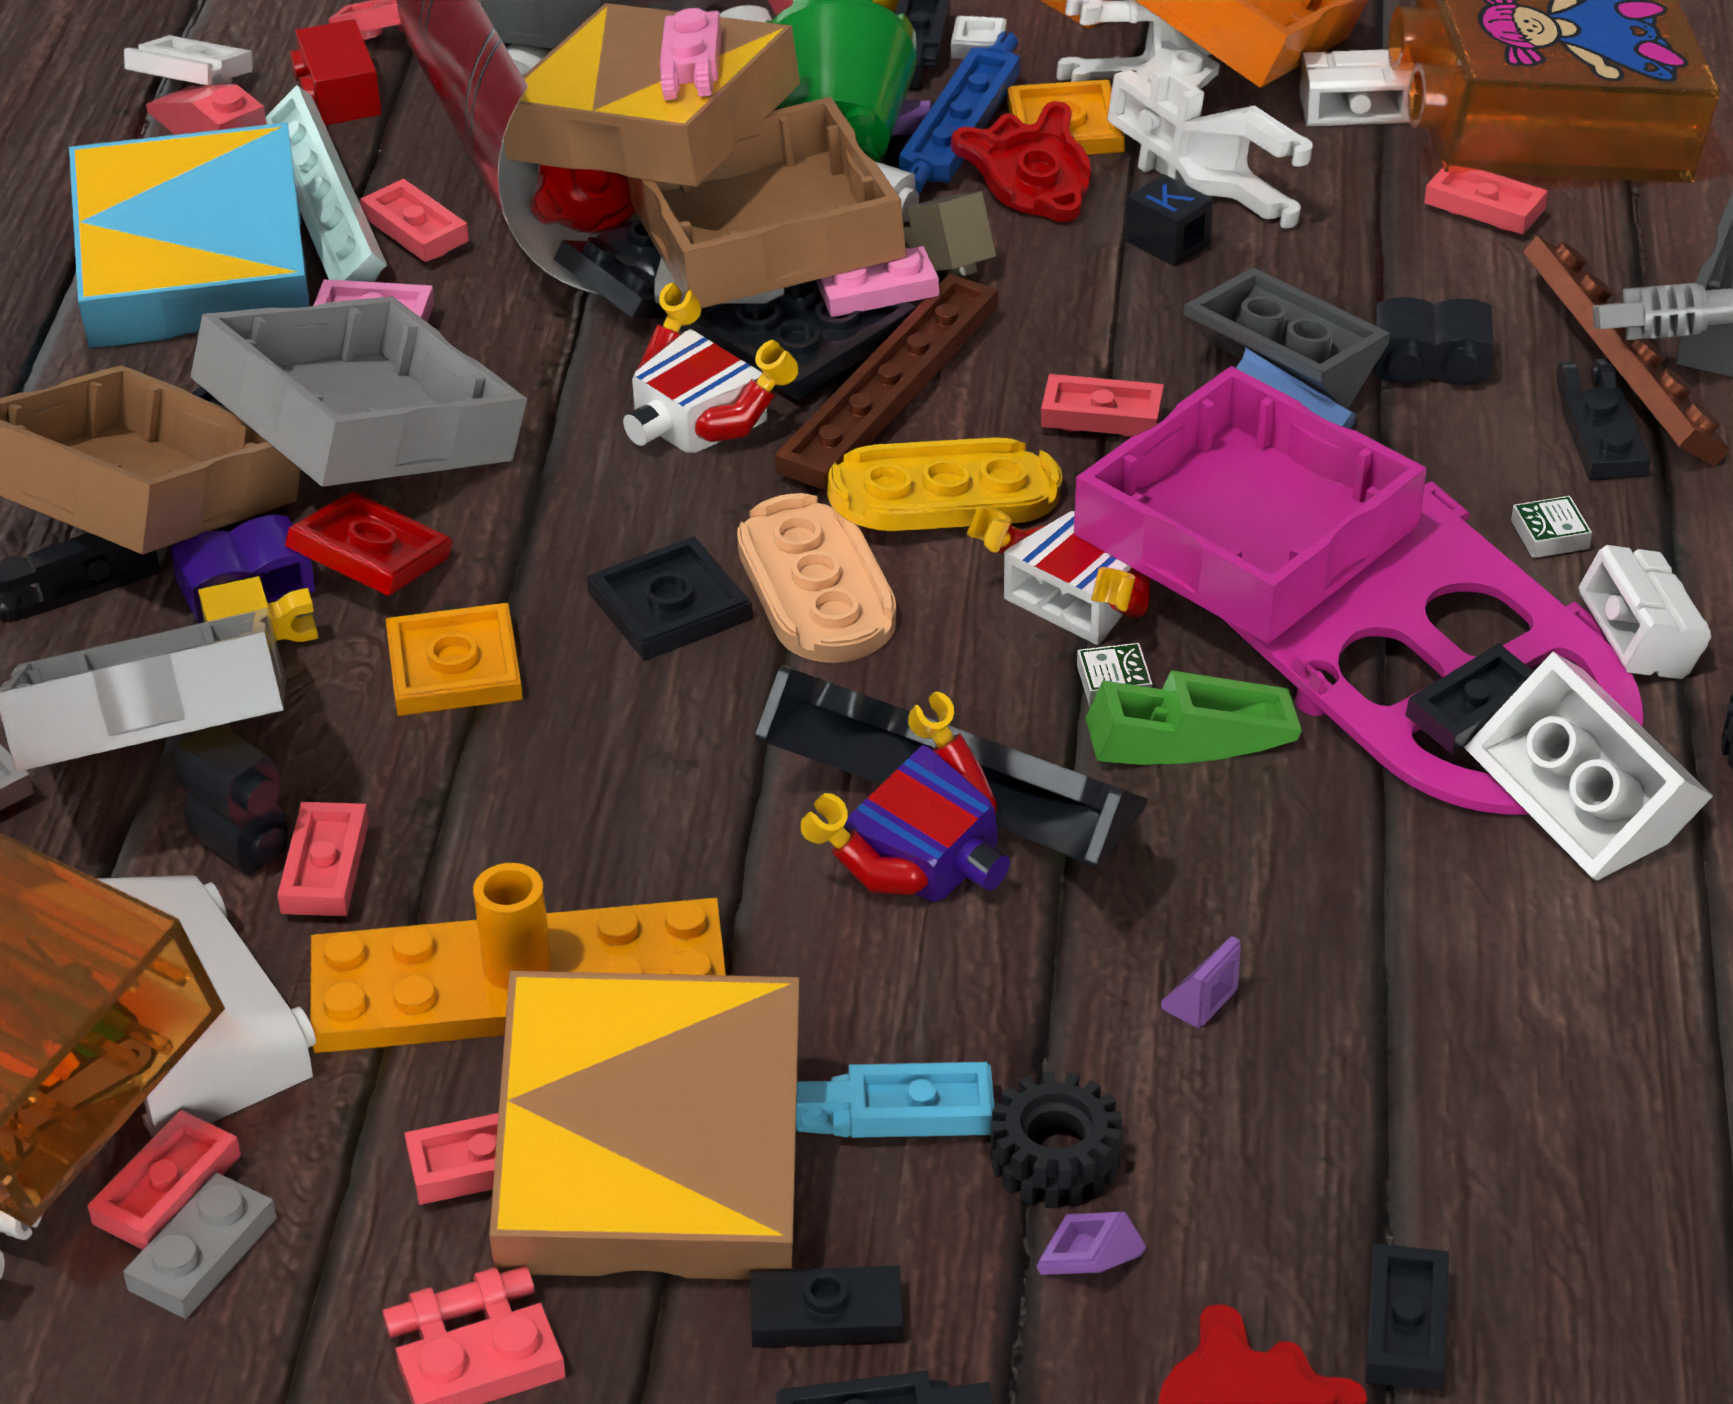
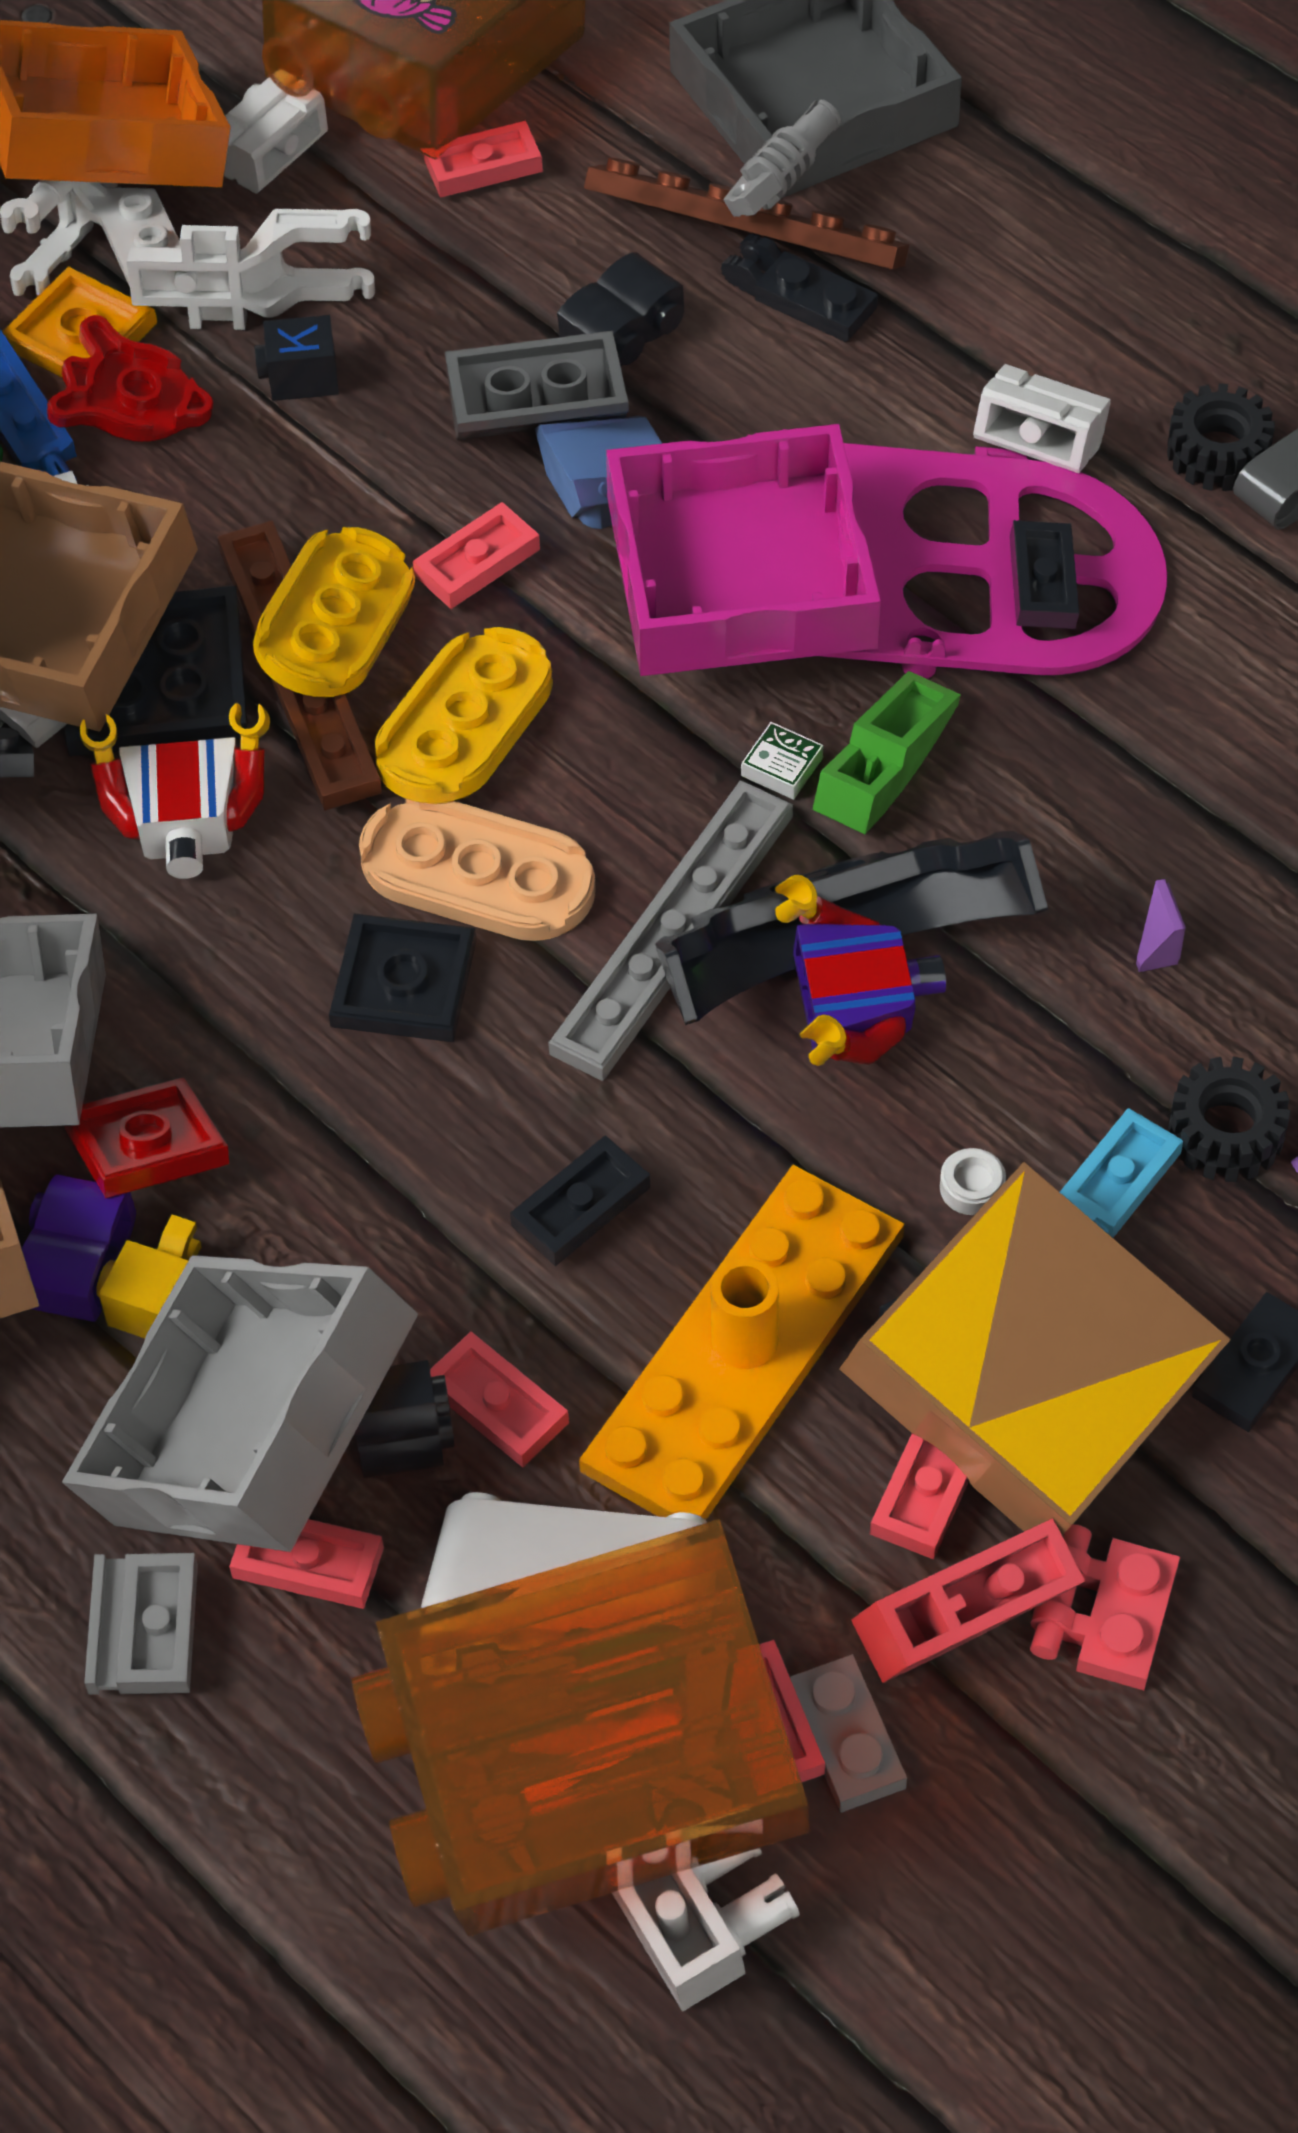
camera: 50 degrees left, 15 degrees up
light orange tile [386,603,523,716] -> none
bright pink plate [817,246,939,317] -> none
dark tan brick [903,191,996,278] -> none
torso [967,505,1151,645] -> none
white slope [1464,652,1713,881] -> none
tile [1511,496,1592,558] -> none
none -> coral plate [229,1519,384,1609]
none -> yellow tile [253,527,415,697]
none -> black plate [510,1135,651,1266]
none -> light grey tile [549,780,793,1081]
none -> coral slope [851,1518,1085,1683]
none -> white tile [940,1148,1006,1215]

